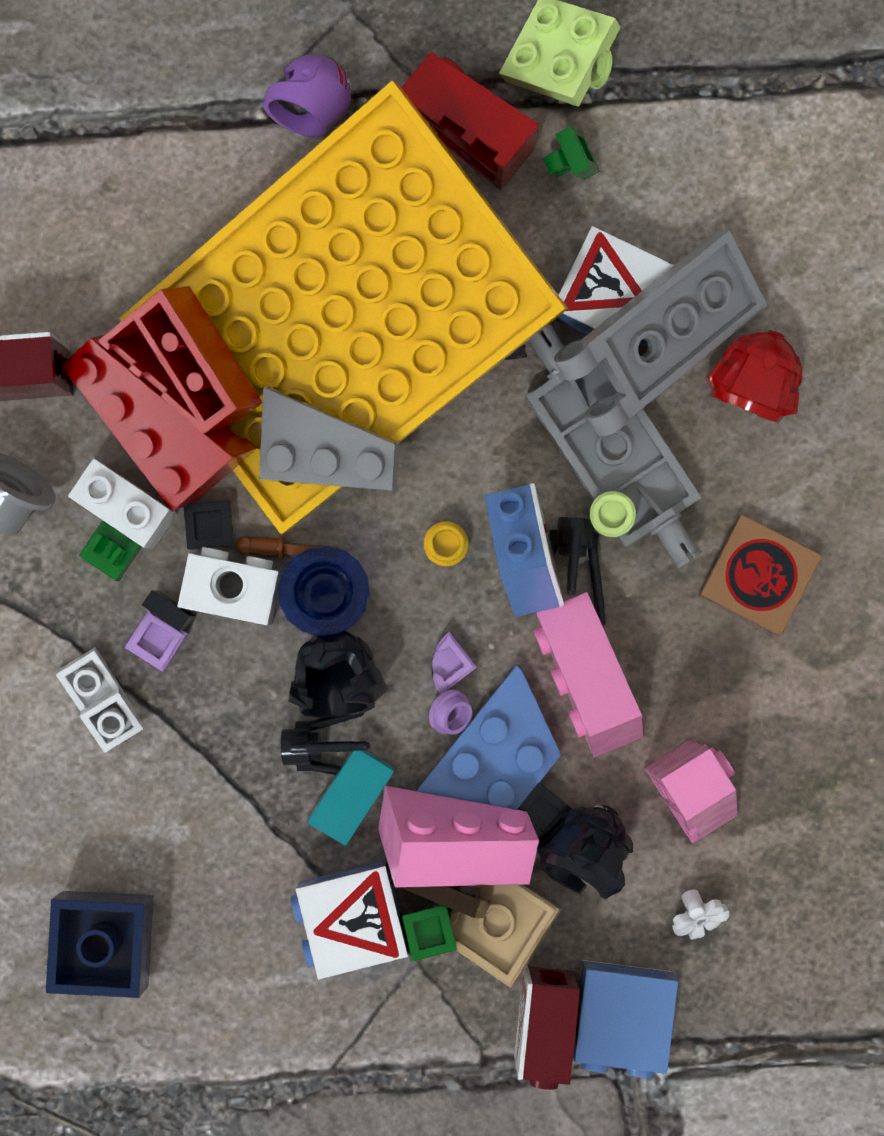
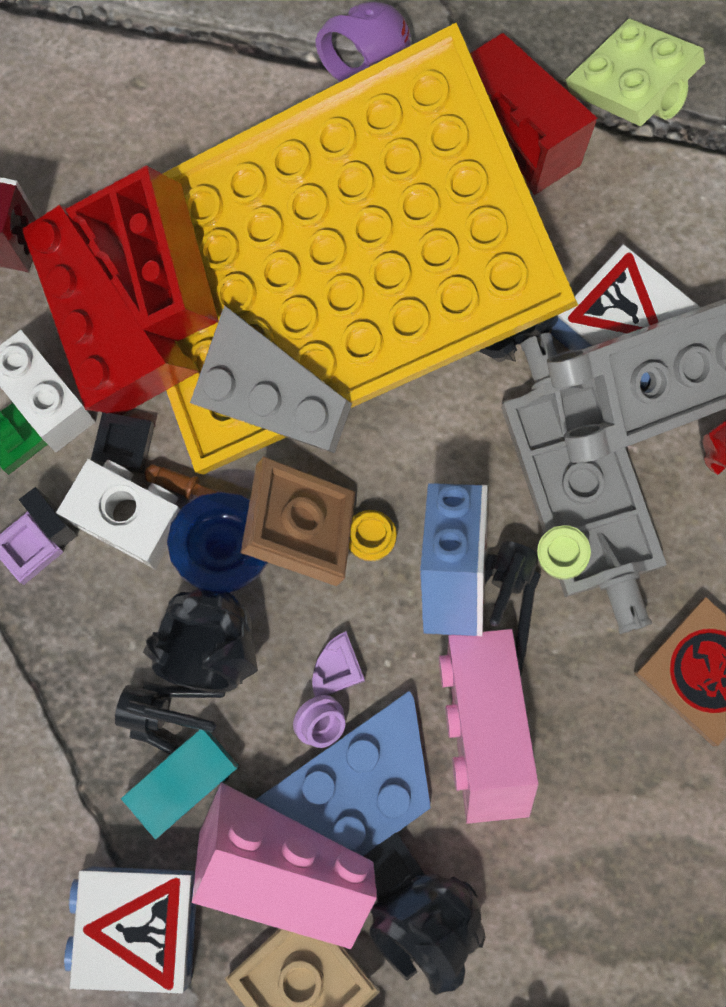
camera: 15 degrees right, 10 degrees down
dark brown plate [390,879,491,918] -> none
green tile [400,905,457,962] -> none
green tile [543,126,600,180] -> none
bright pink wedge [644,739,738,844] -> none
none -> medium nougat tile [241,456,355,586]

